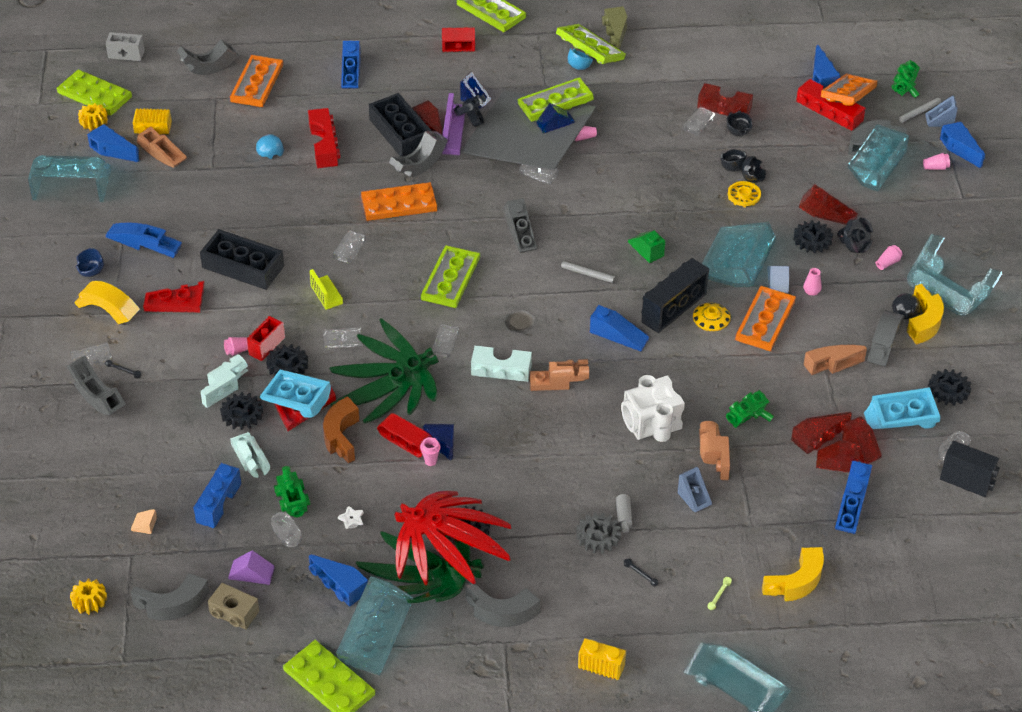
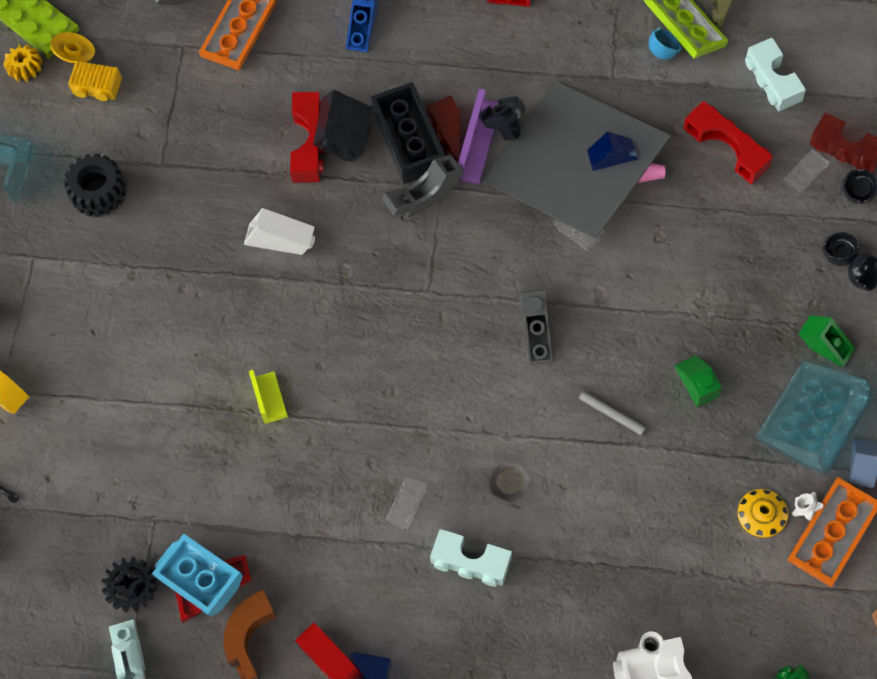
camera: 15 degrees right, 20 degrees up
blue slope [87,124,140,162] -> none
blue slope [106,223,182,258] -> none
nougat slope [137,127,187,168] -> none
red wing [143,281,205,313] -> none
black brick [200,229,284,290] -> none
light aqua plate [201,354,248,408] -> none
bright pink cone [224,337,248,356] -> none
red brick [247,316,285,361] -> none
dark azure hair [256,134,284,159] -> none
black gear [266,344,308,376] -> none
clear plate [323,327,363,349] -> none
dark green plant [329,318,439,424] -> none
clear plate [333,230,366,264] -> none
orange piece [361,182,437,221] -> none
lime piece [421,245,480,308] -> none
clear blue slope [460,72,492,109] -> none
lime piece [517,77,594,122] -> none
nougat plate [530,359,589,391] -> none
blue slope [590,305,649,351] -> none
black brick [641,258,709,334] -> none
yellow wheel [728,181,761,207] -> none
none -> yellow dish [50,32,95,63]
none -> black tyre [64,153,127,217]
none -> white slope [244,208,315,255]
none -> black brick [313,90,372,162]
none -> red arch [683,101,773,185]
none -> light aqua arch [745,38,806,112]
none -> white plate [792,492,824,521]
none -> green slope [798,315,856,367]

